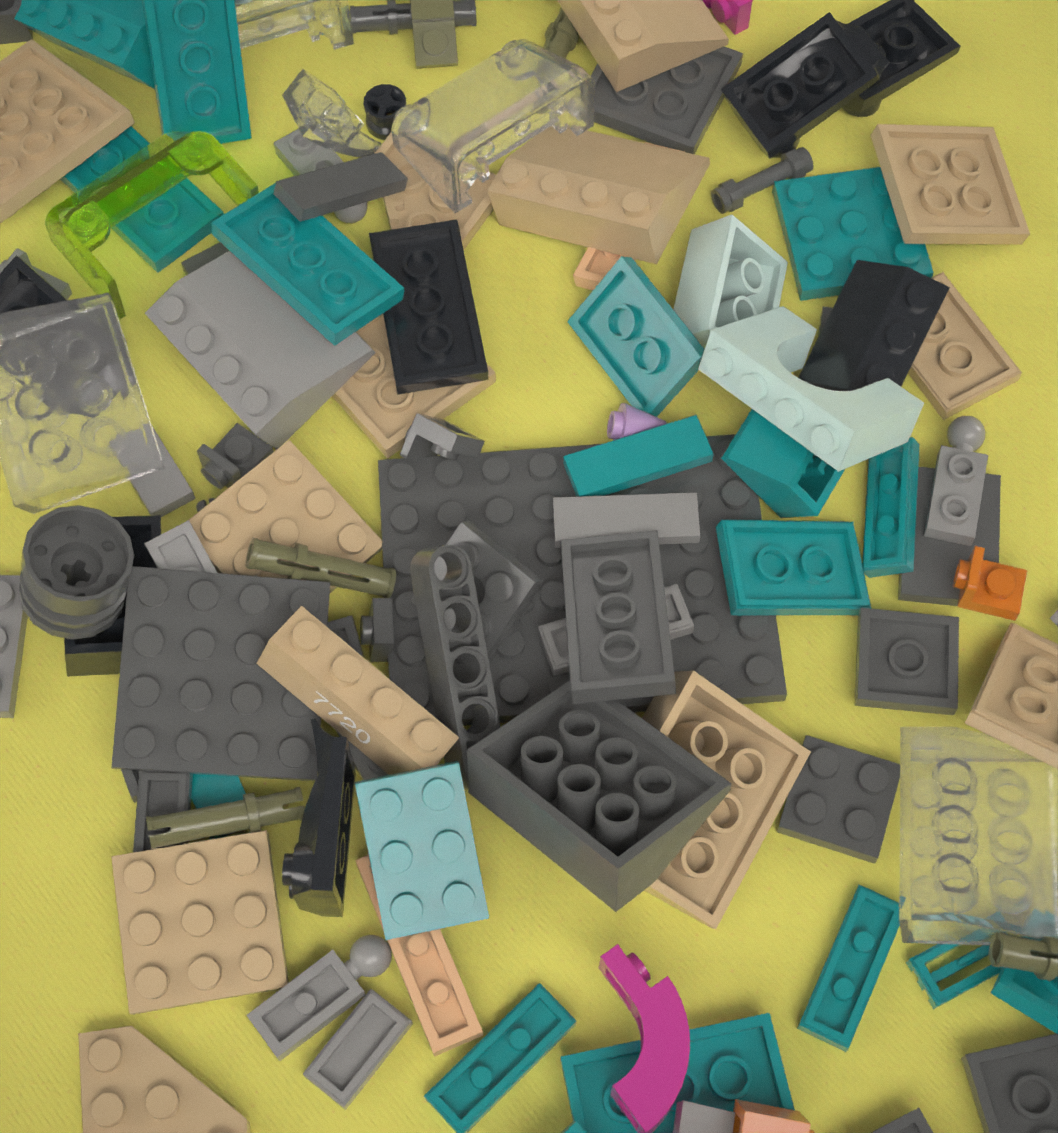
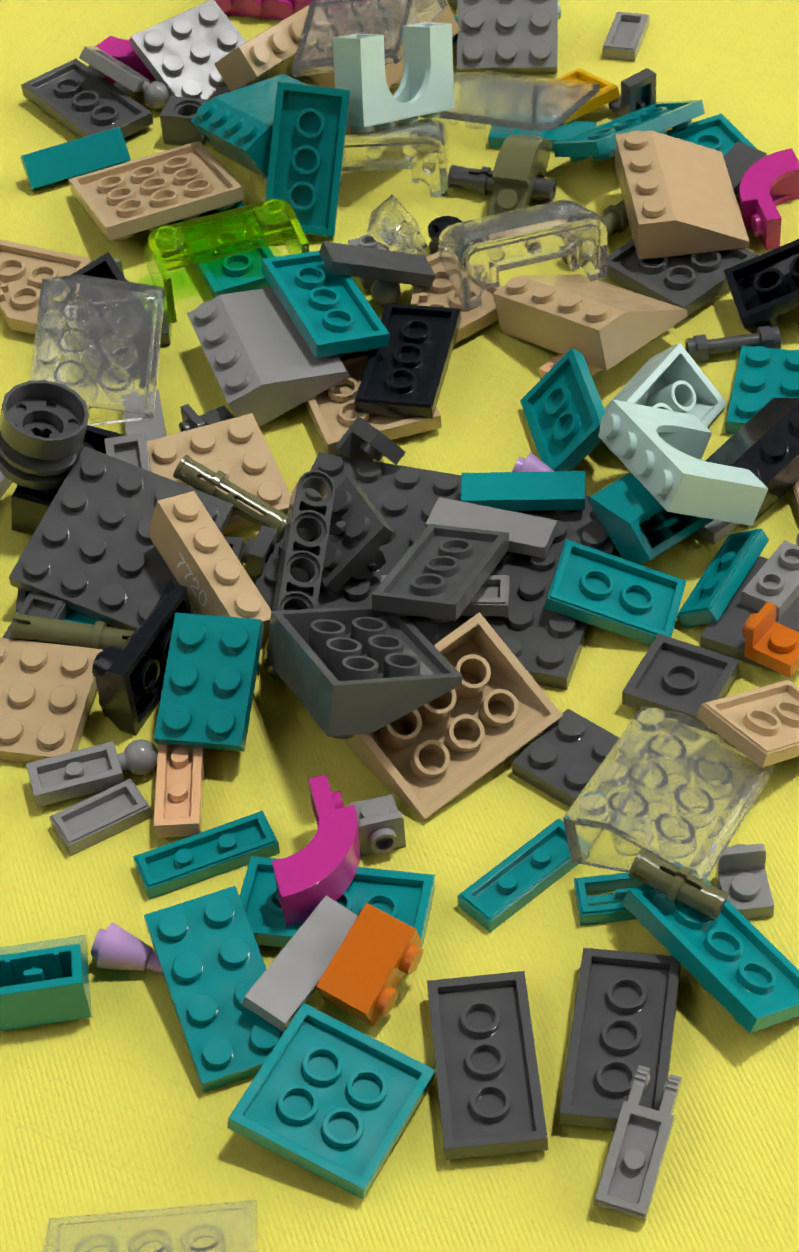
camera: 25 degrees right, 20 degrees down
none -> light grey bracket [348,794,406,856]

